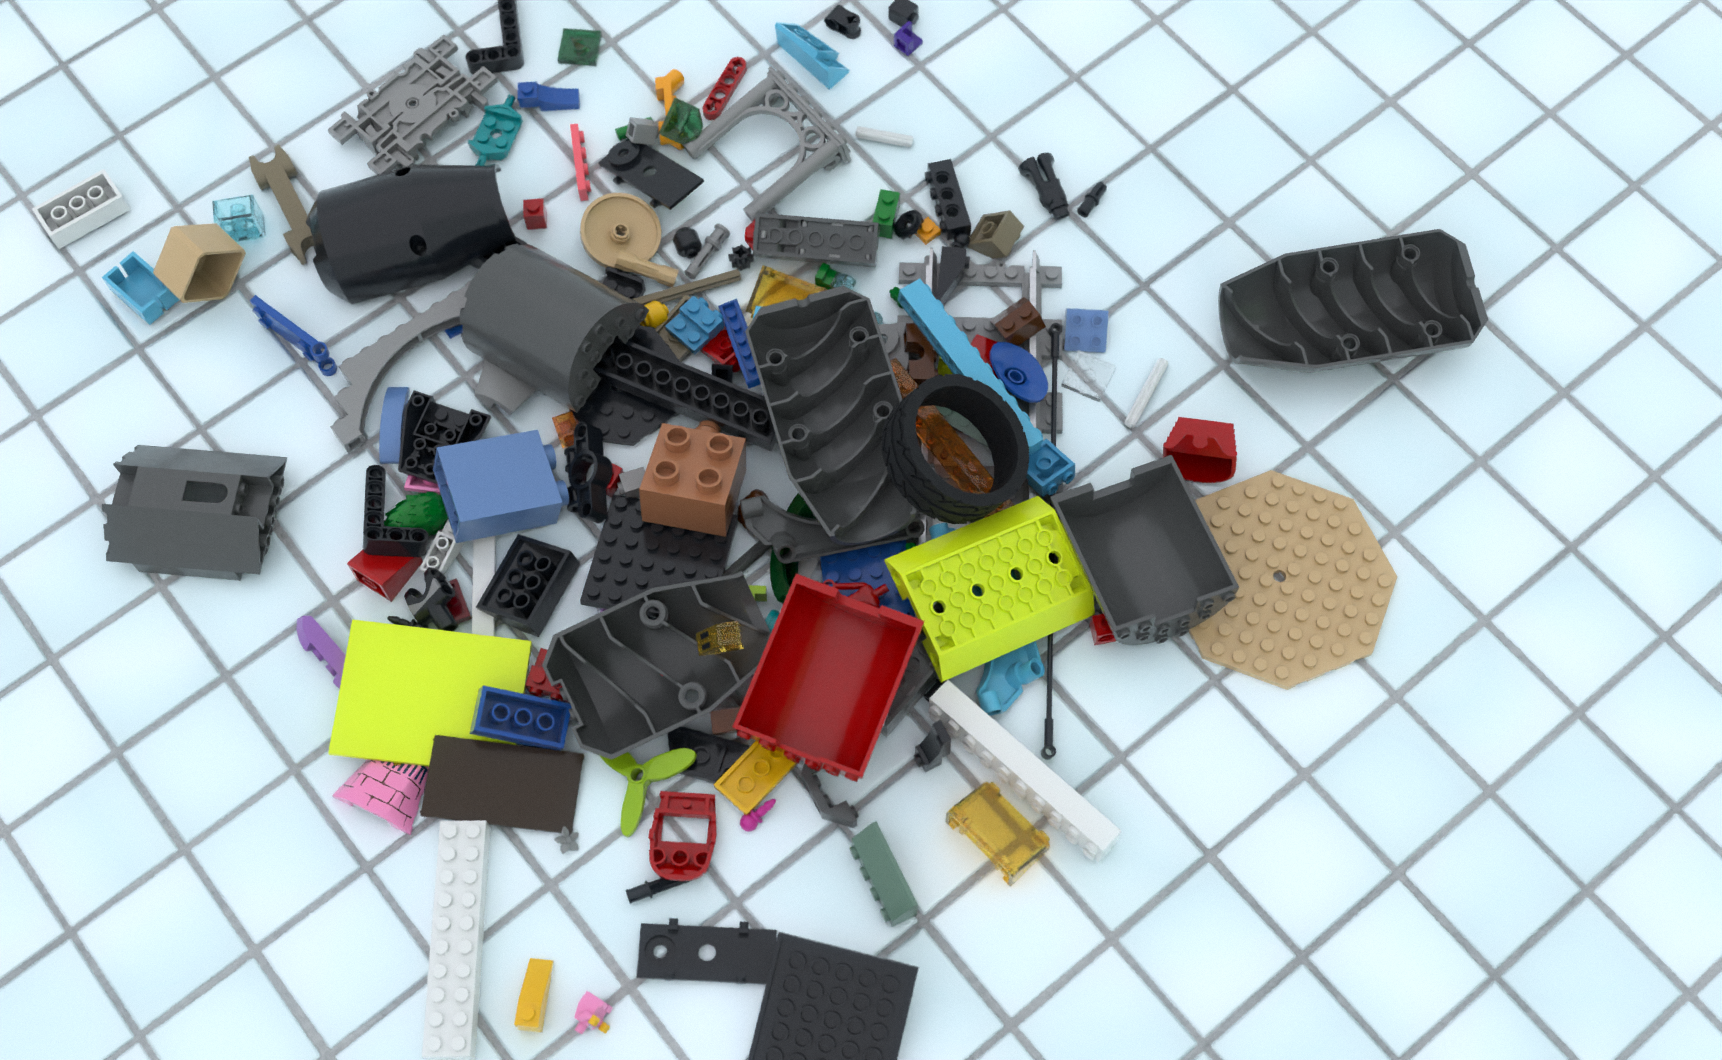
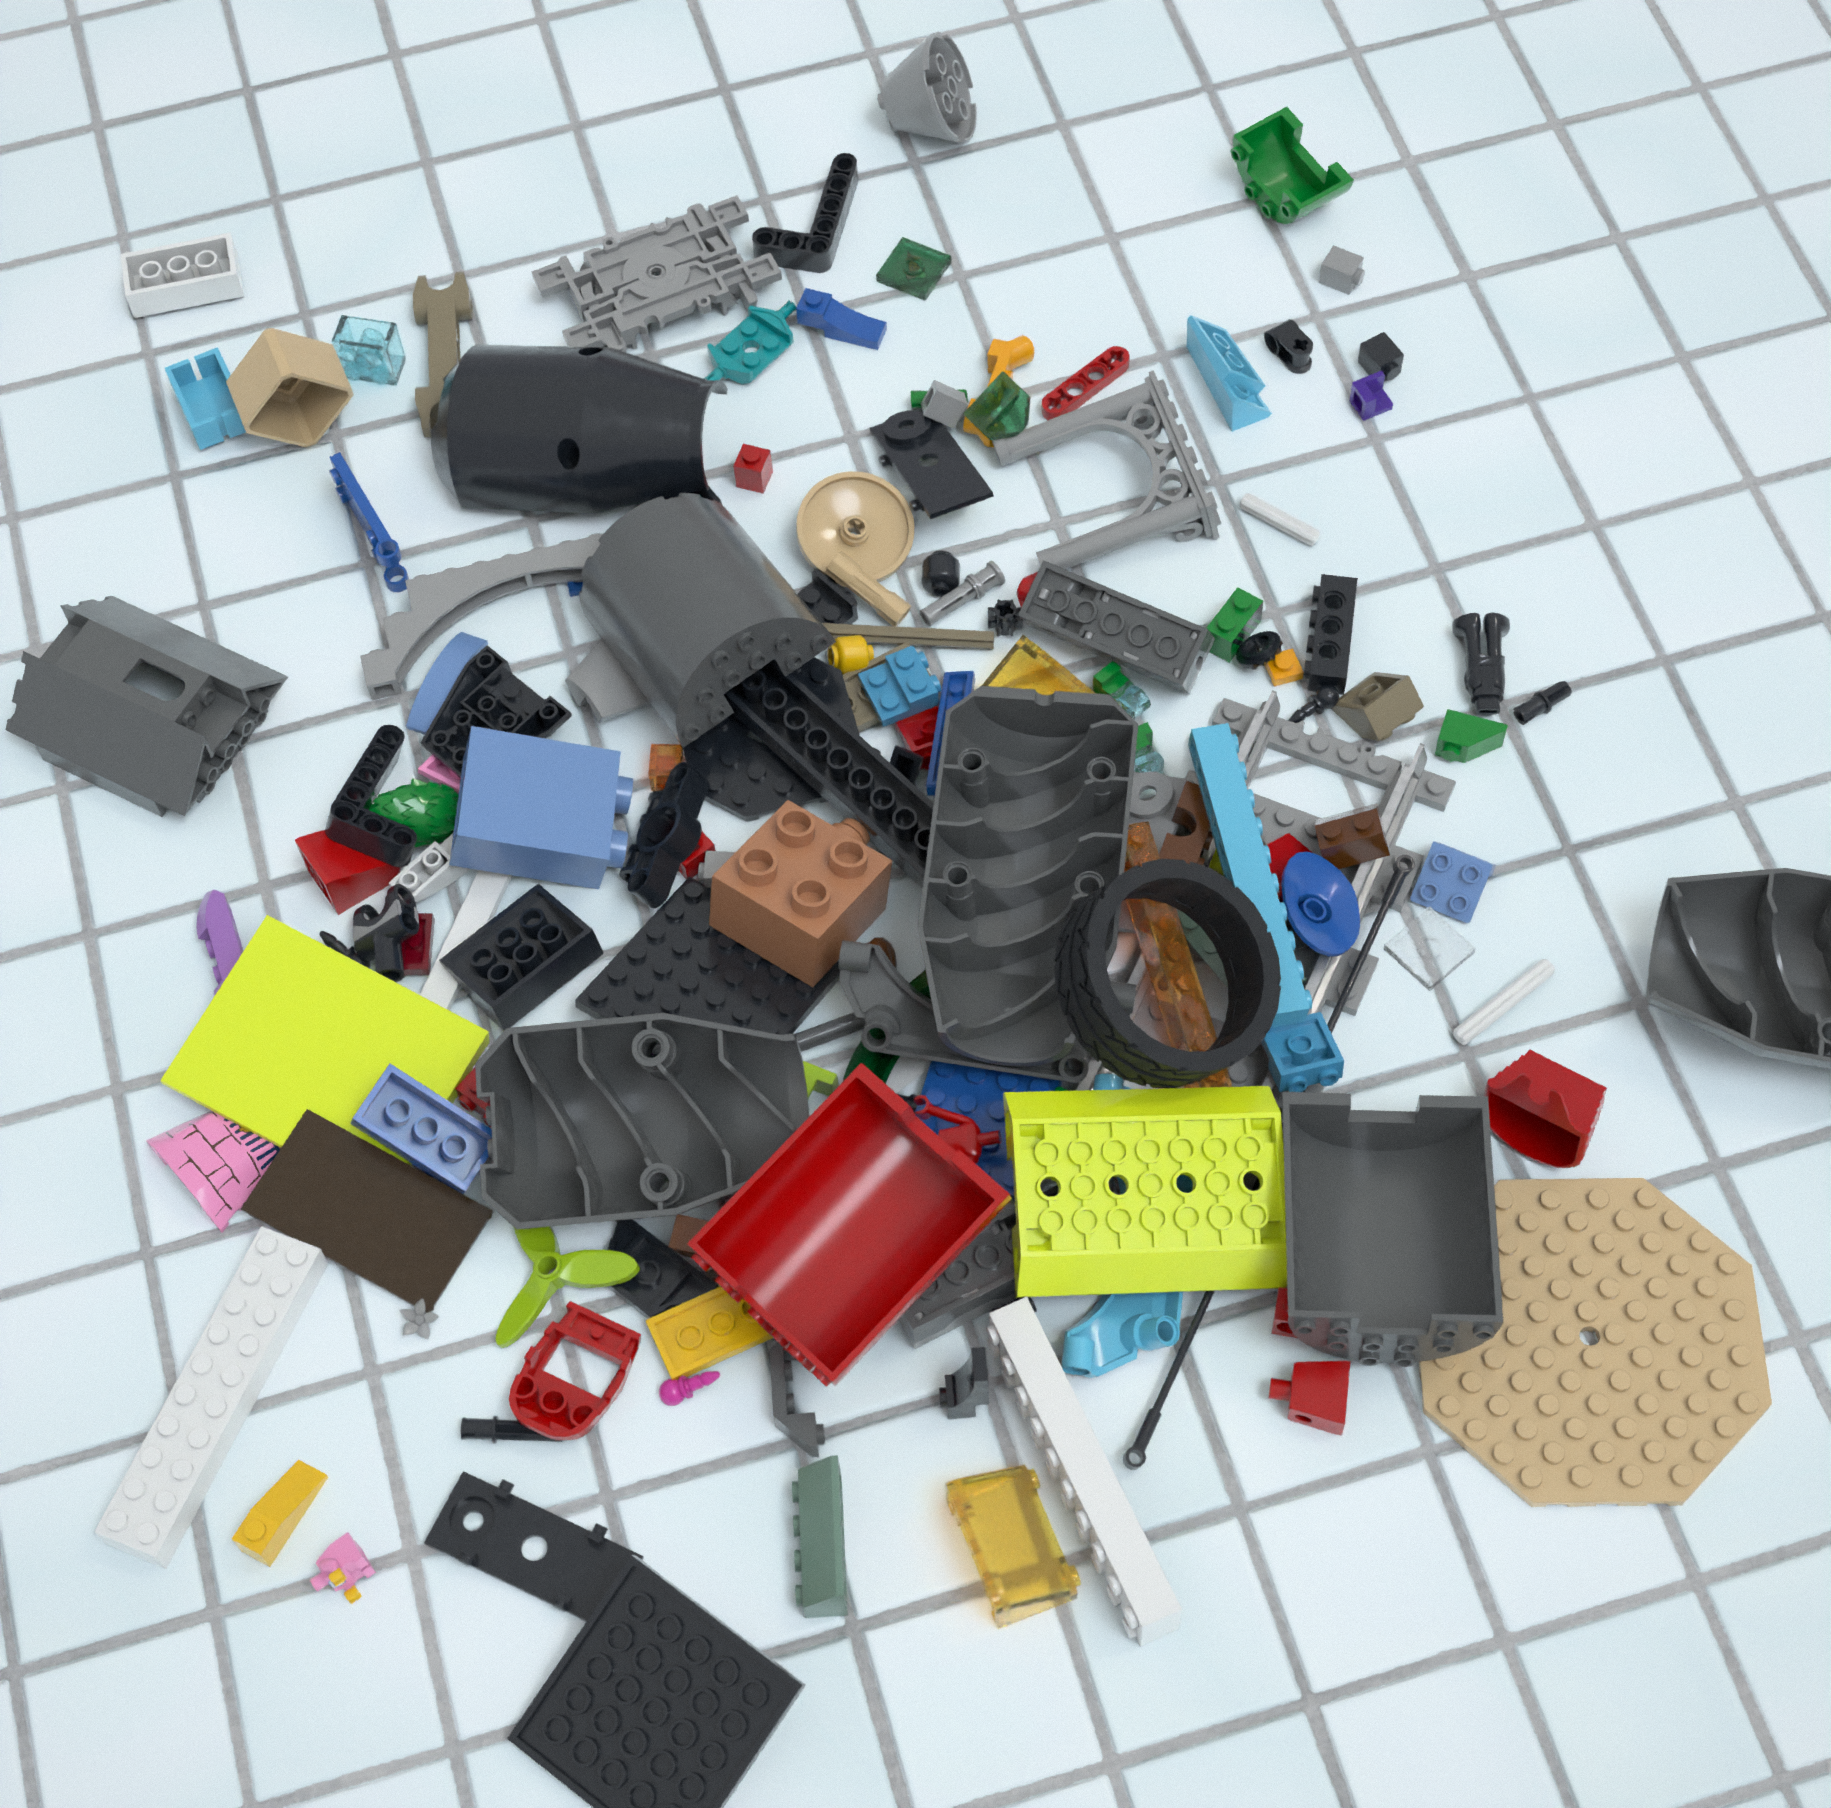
camera: 25 degrees right, 5 degrees down
coral plate [570,123,591,201] -> none
clear yellow slope [696,621,744,656] -> none
black slope [936,246,970,305] -> none
none -> red torso [1268,1361,1351,1435]
none -> green slope [1435,709,1508,763]

